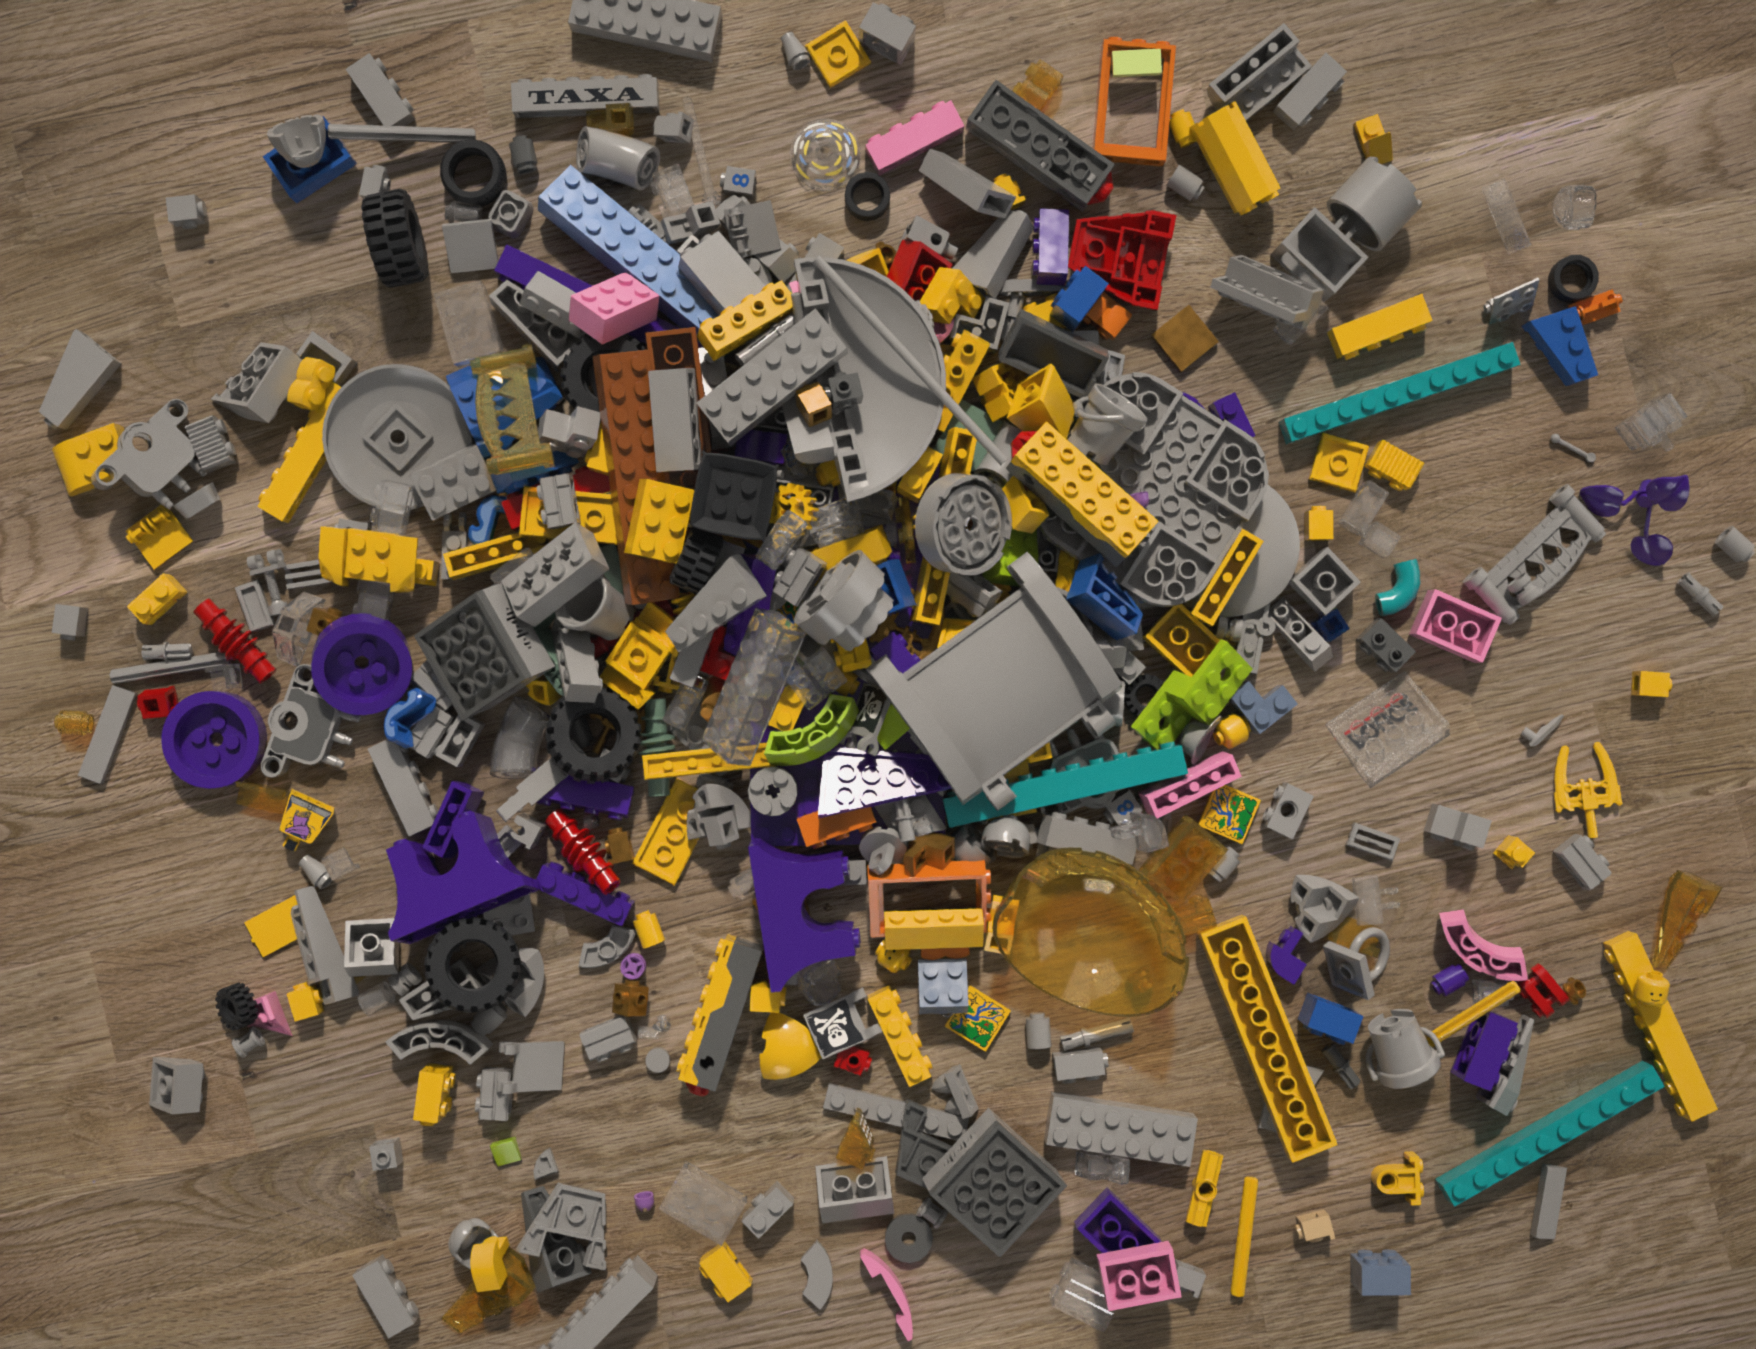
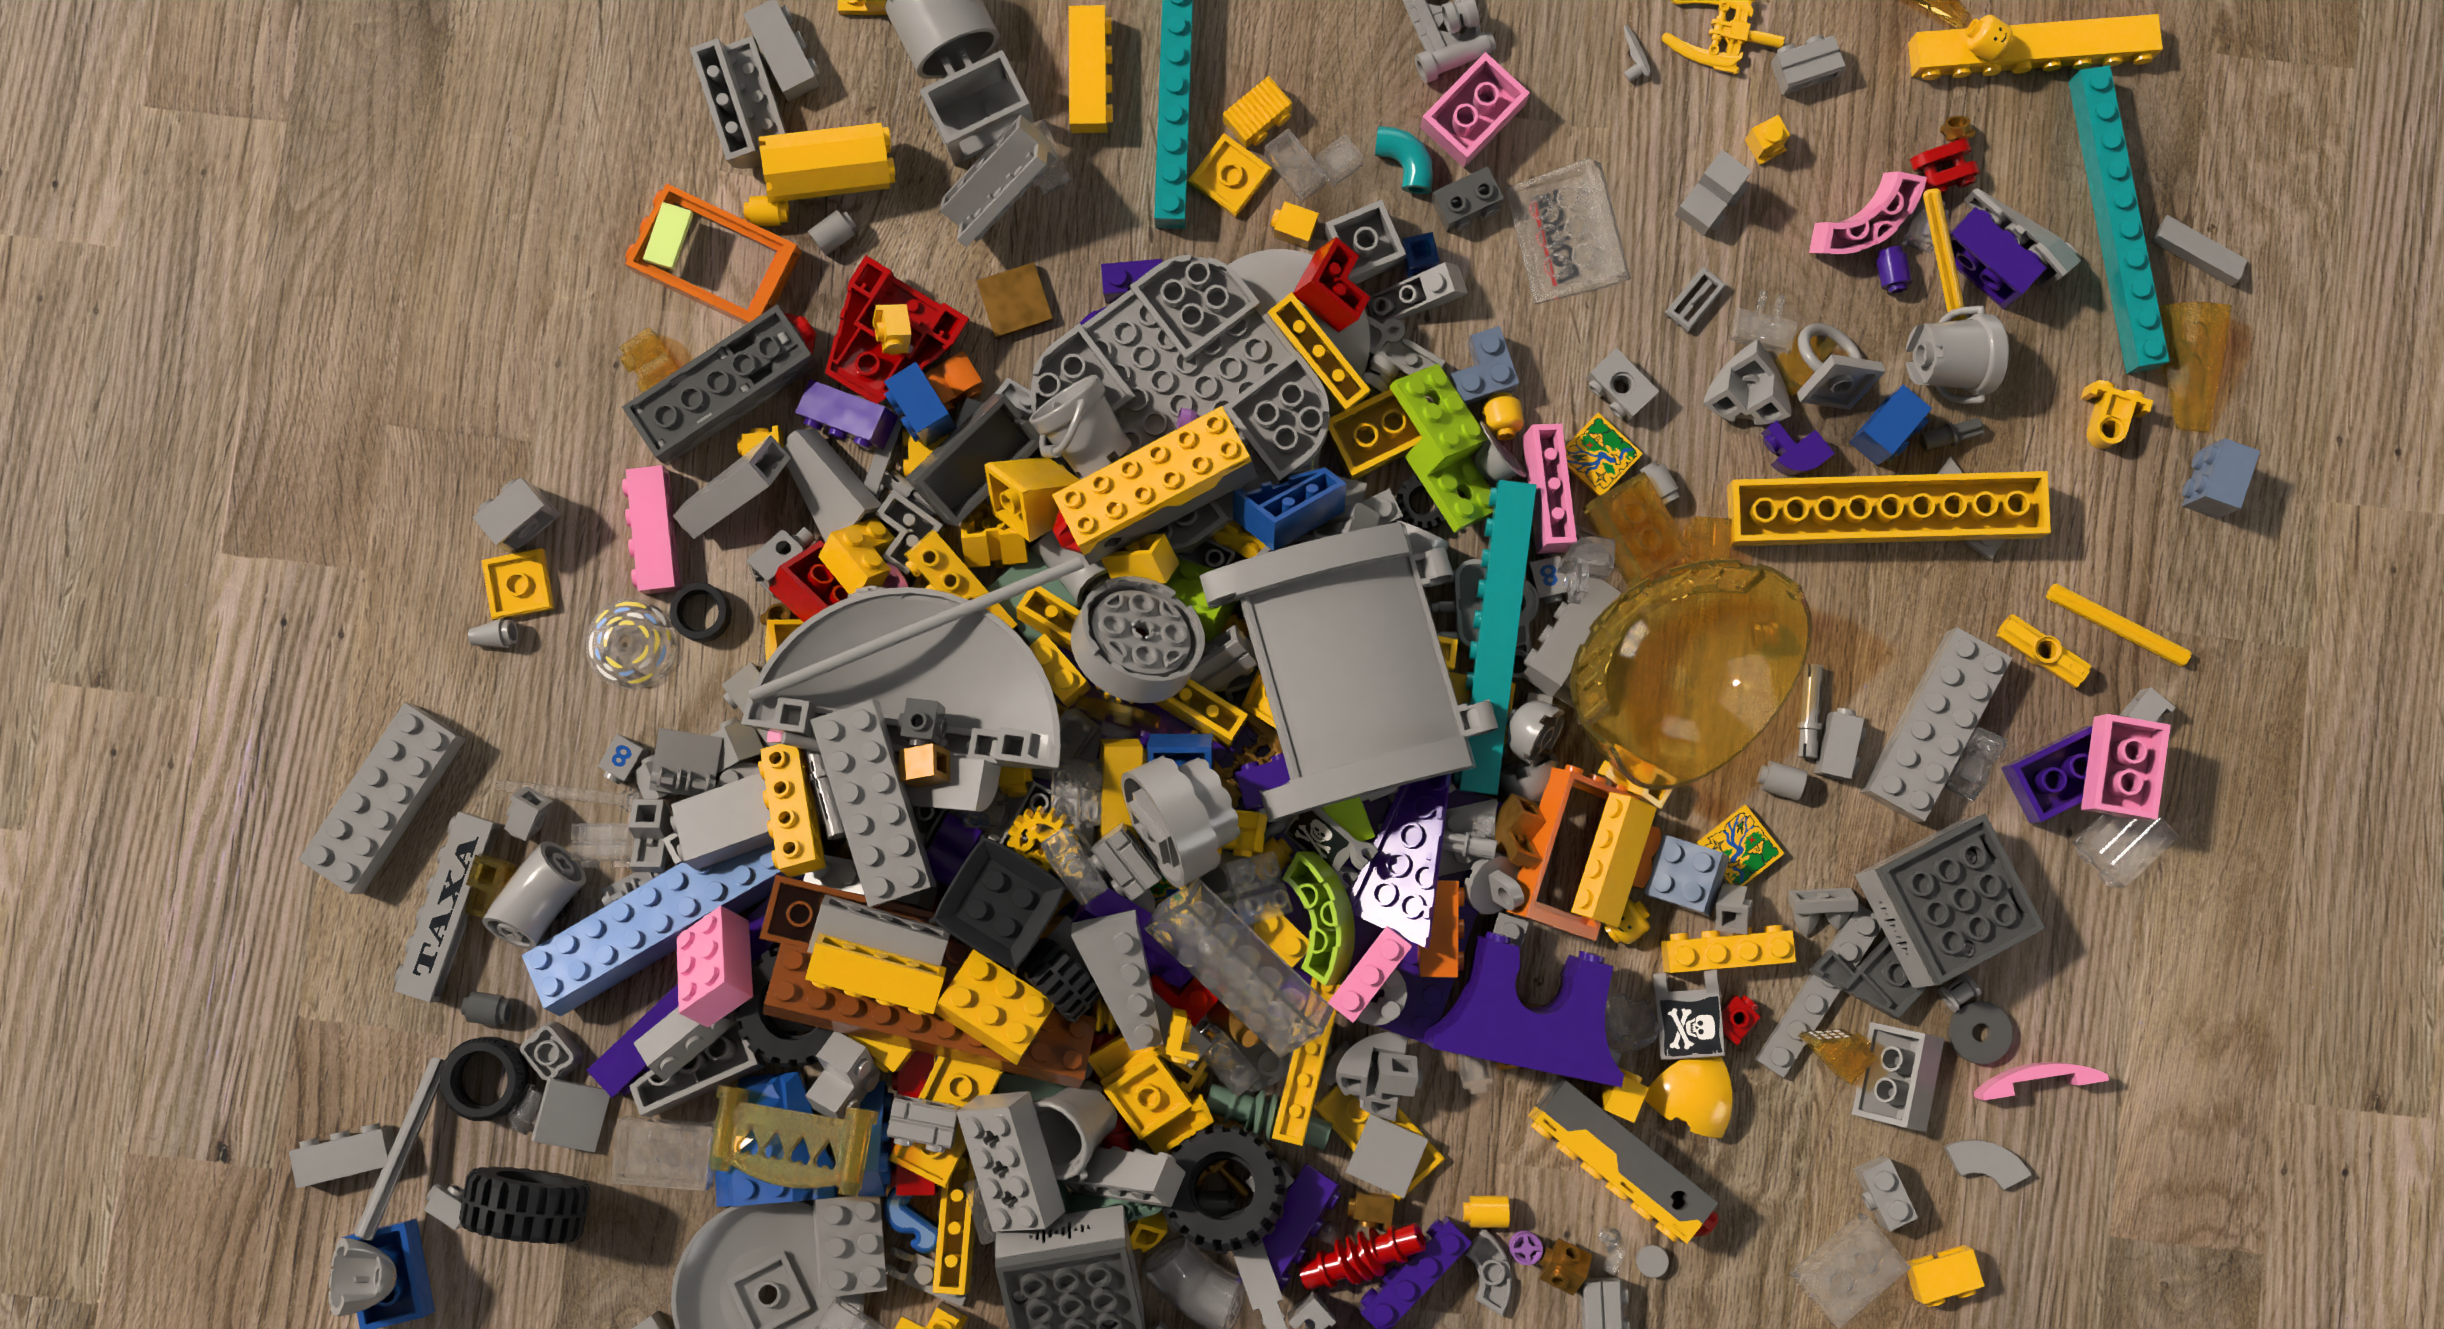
camera: 65 degrees left, 5 degrees down
tan brick [1295,1209,1335,1242] -> none
none -> yellow brick [805,933,946,1015]
none -> yellow brick [872,304,912,355]
none -> yellow bracket [1165,1008,1200,1064]
none -> red brick [1293,237,1371,333]
none -> bright pink plate [1328,925,1413,1023]
none -> light grey tile [1345,1114,1429,1198]
none -> light grey brick [1715,884,1753,935]
none -> clear yellow wedge [2158,301,2231,433]

